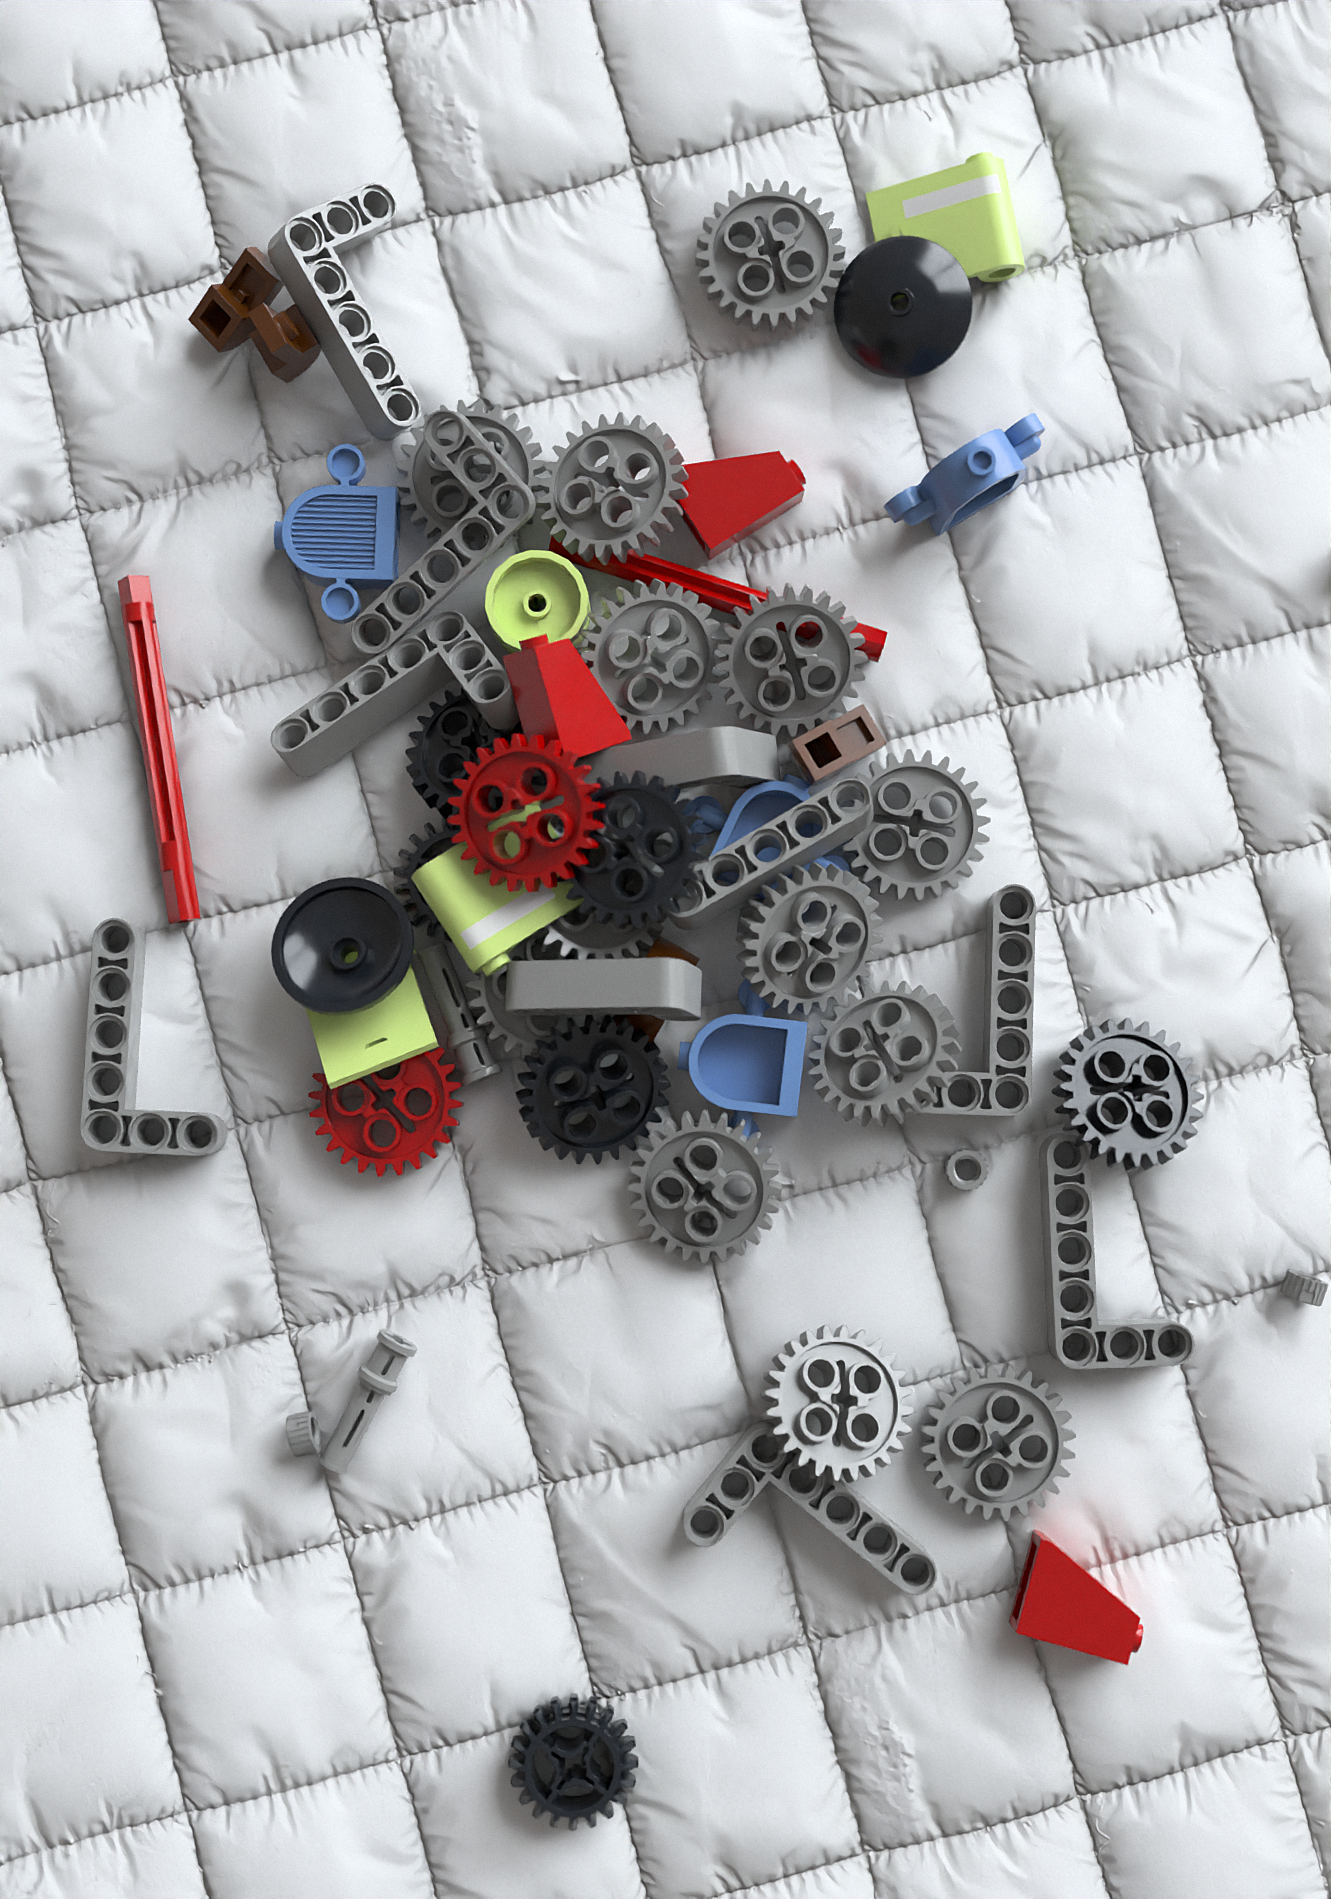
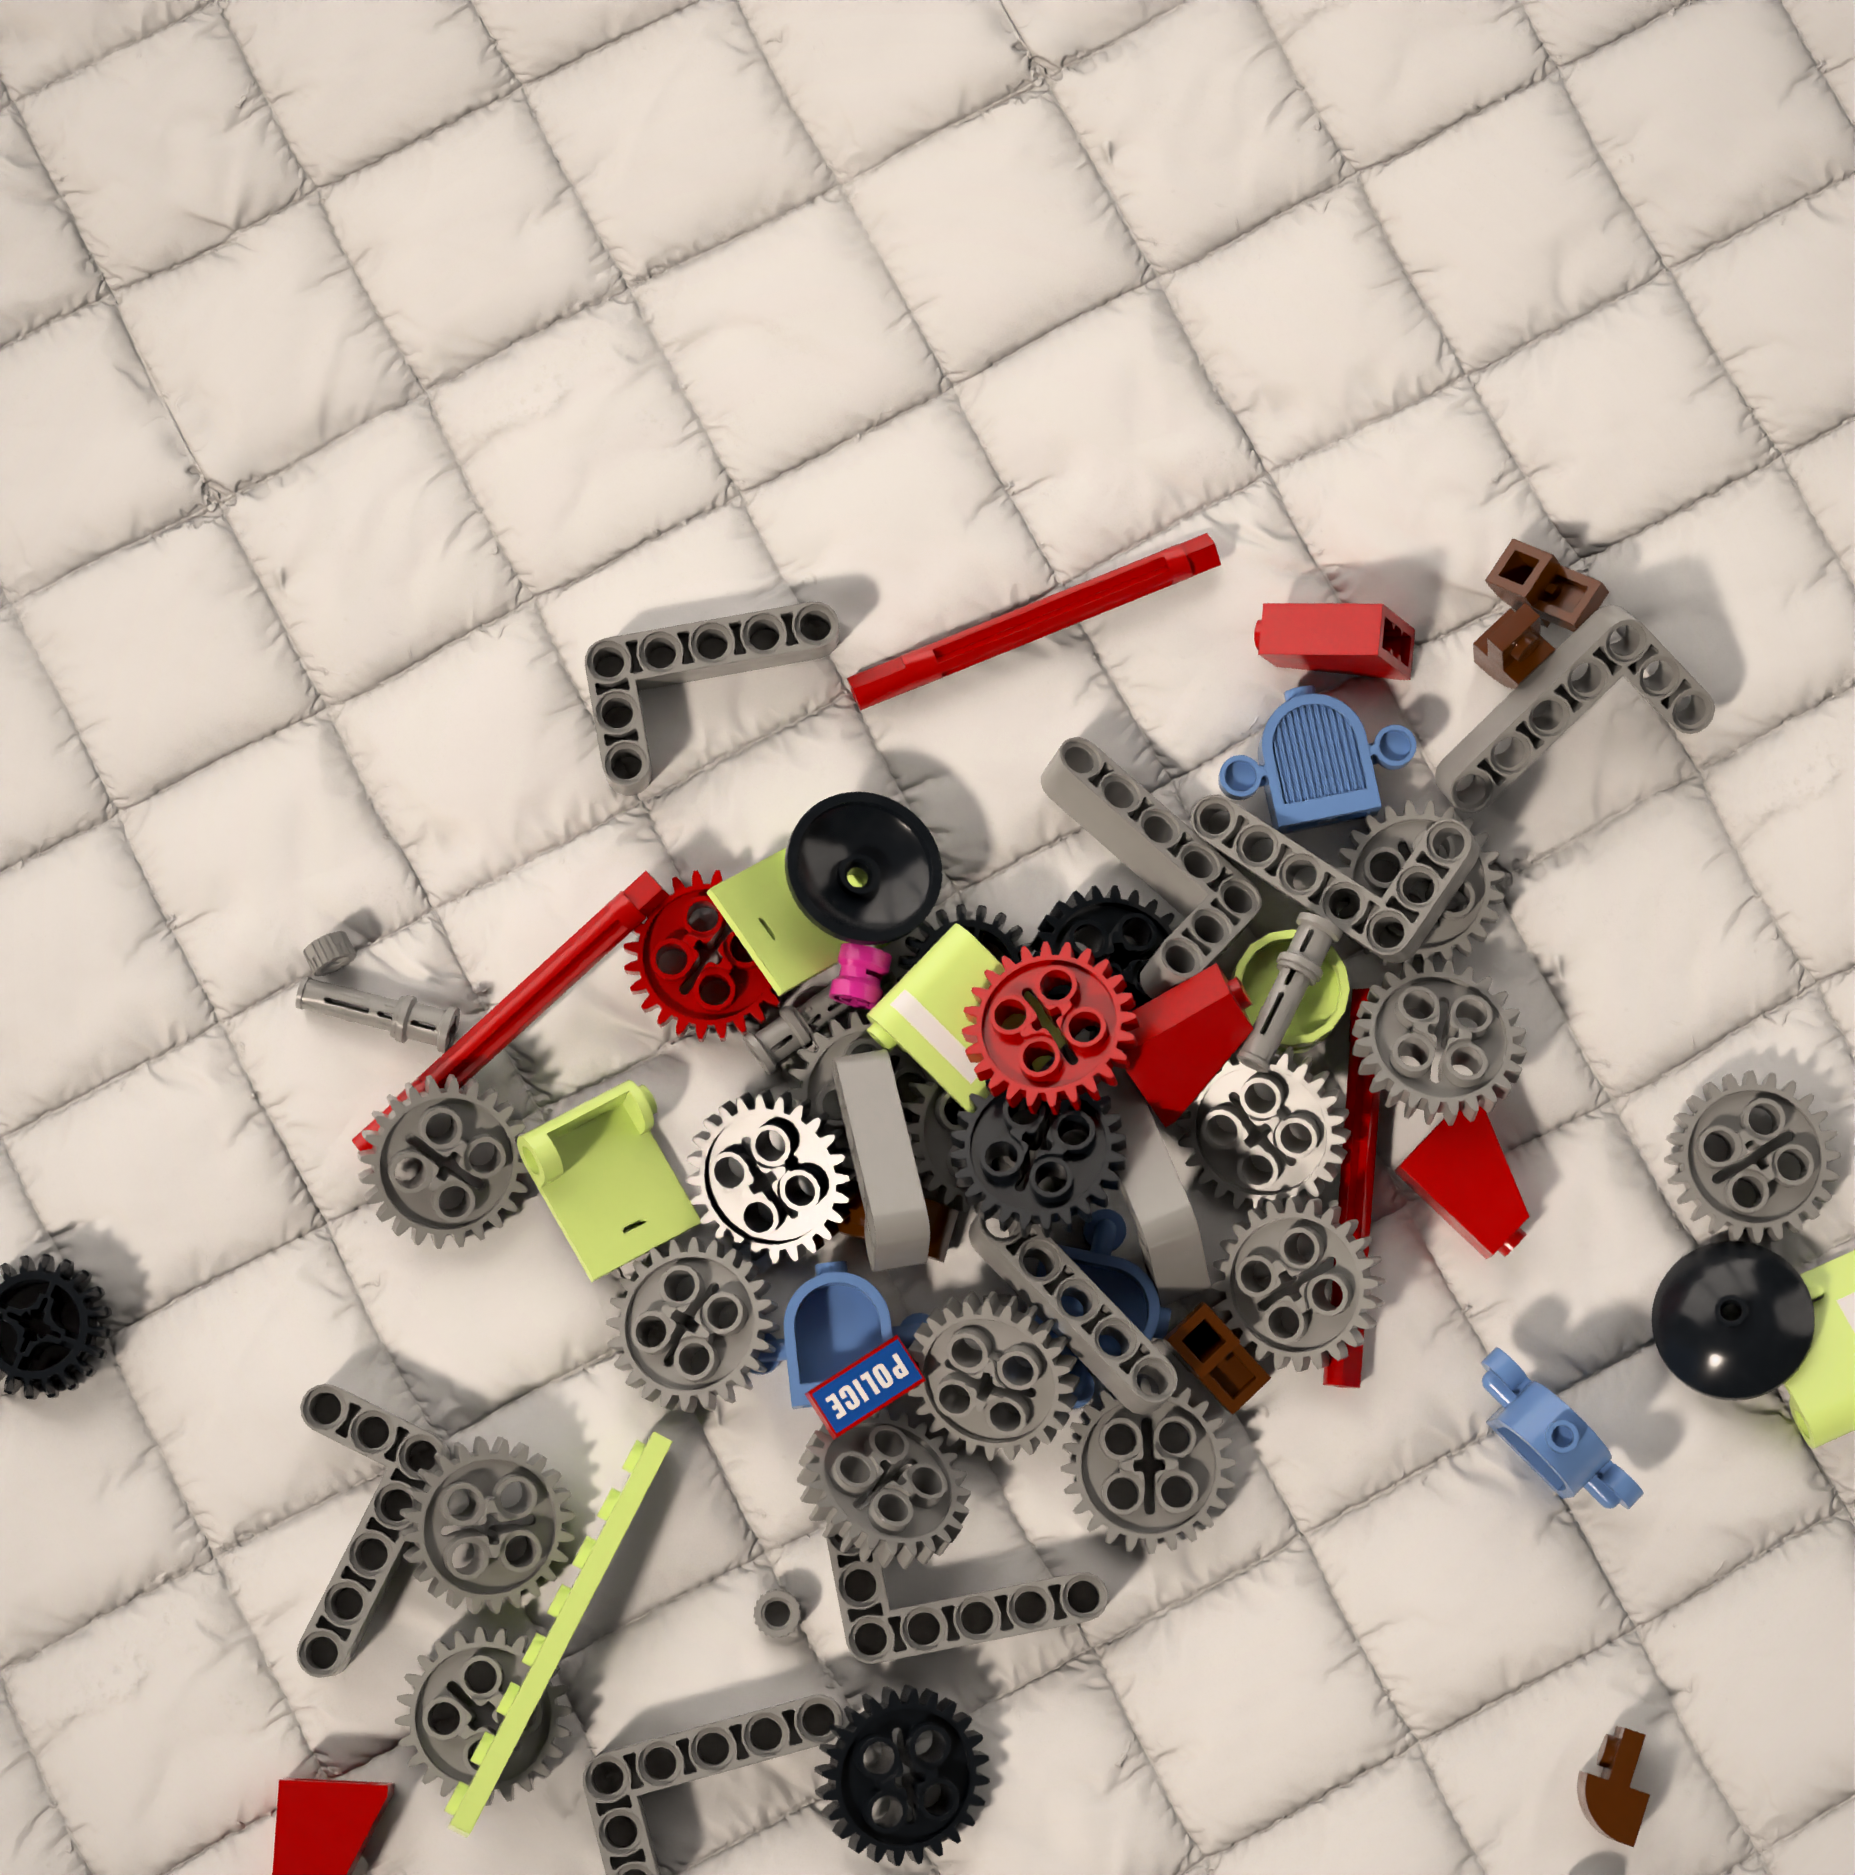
camera: 80 degrees right, 5 degrees down
none -> red piece [352,871,669,1151]
none -> light grey gear [357,1074,528,1249]
none -> yellowish green plate [444,1432,673,1838]
none -> yellowish green door [517,1080,701,1282]
none -> tile [805,1335,926,1440]
none -> dark pink wheel [829,943,892,1010]
none -> light grey pin [1237,912,1343,1073]
none -> slope [1254,603,1415,680]
none -> reddish brown brick [1577,1726,1650,1847]

